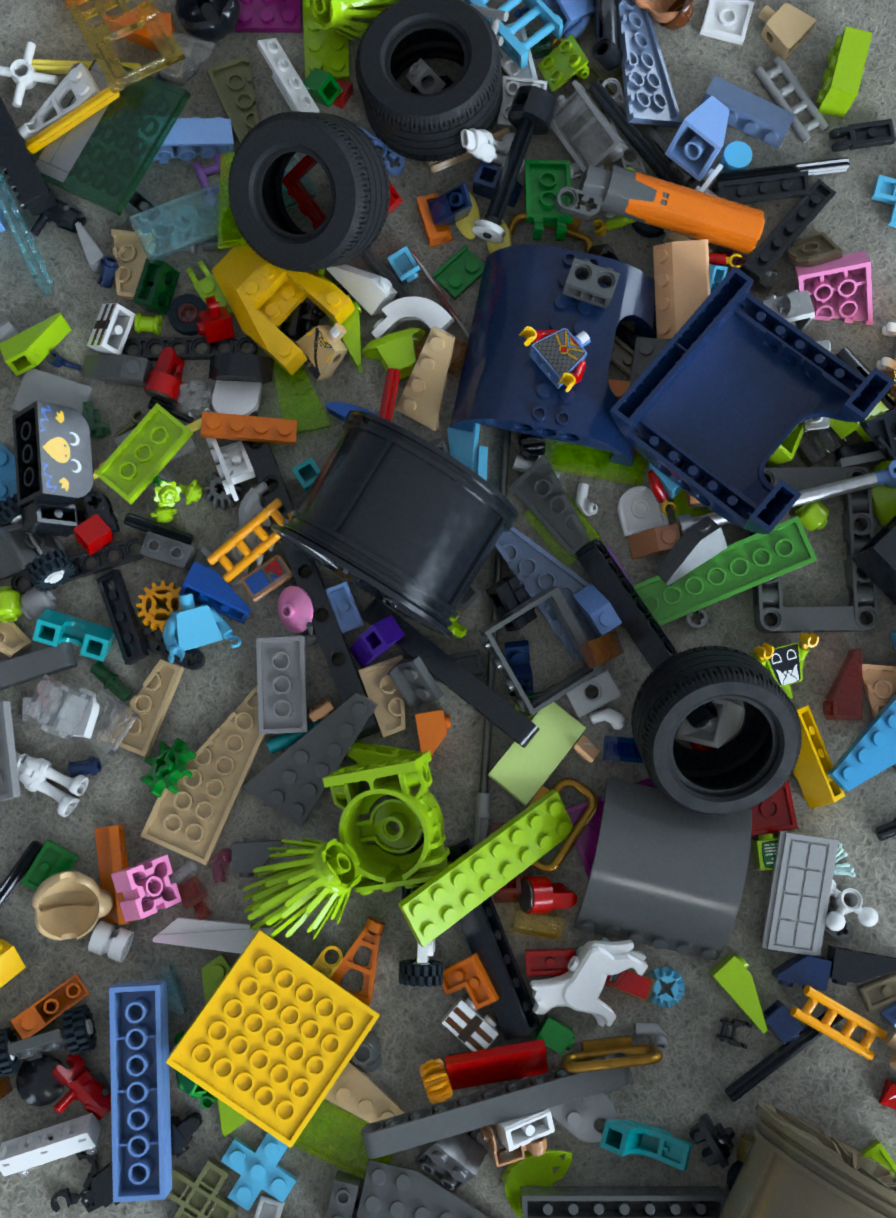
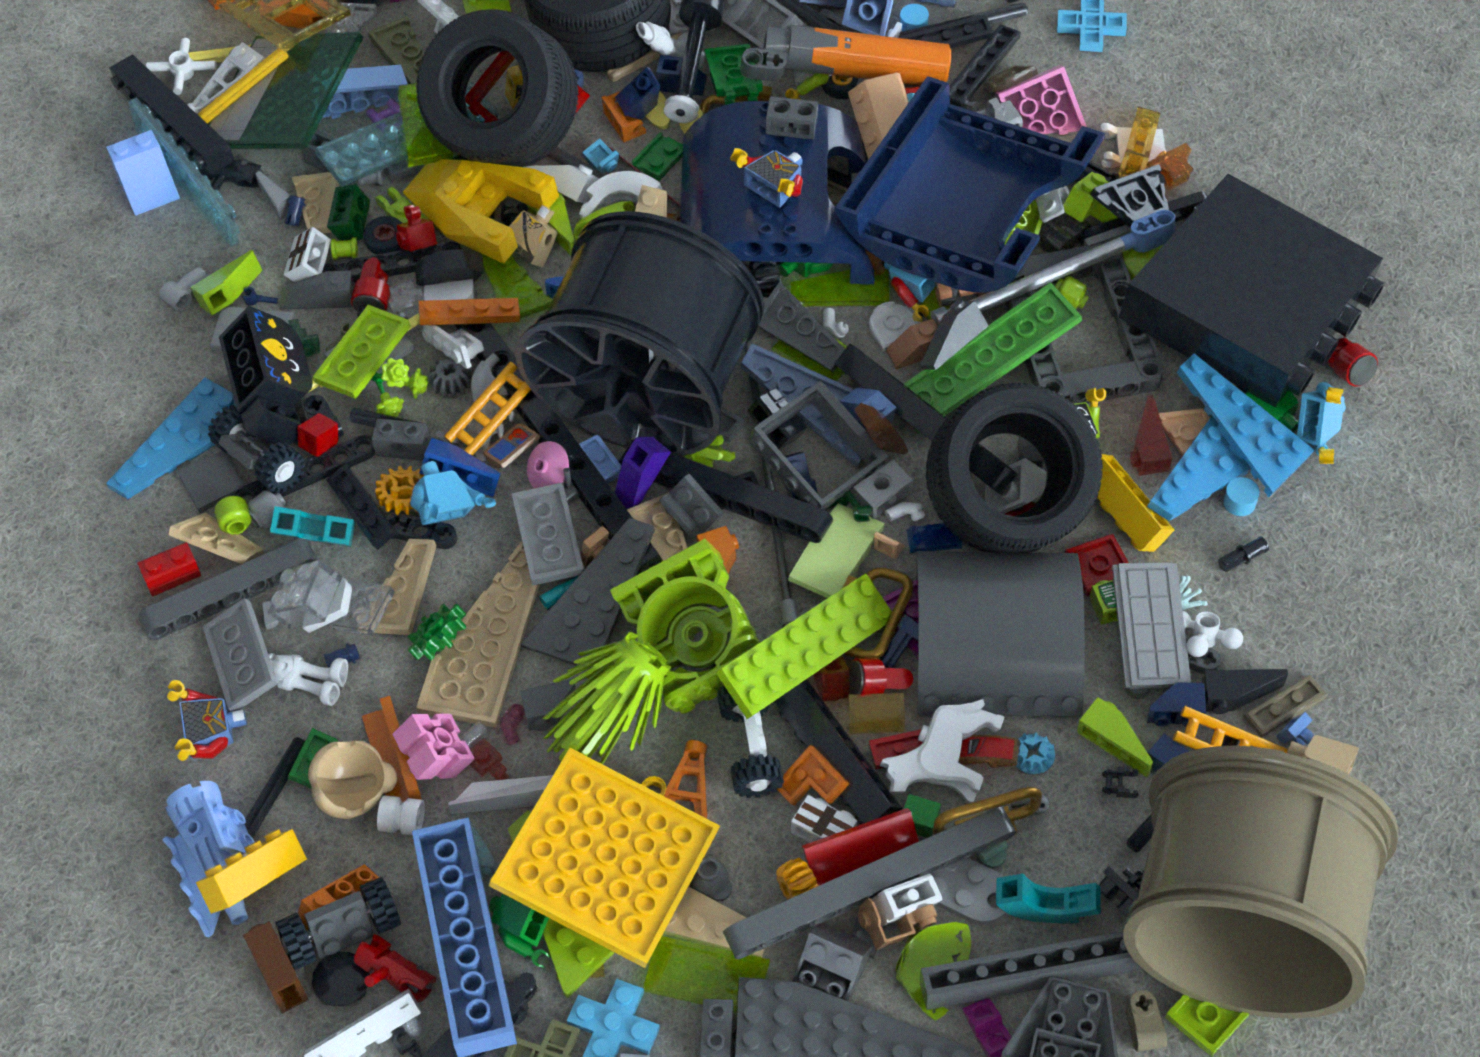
camera: 10 degrees left, 25 degrees down
dark green axle [90,661,133,702] -> none
none -> dark green hand [845,491,872,522]
none -> dark blue piece [880,614,919,668]

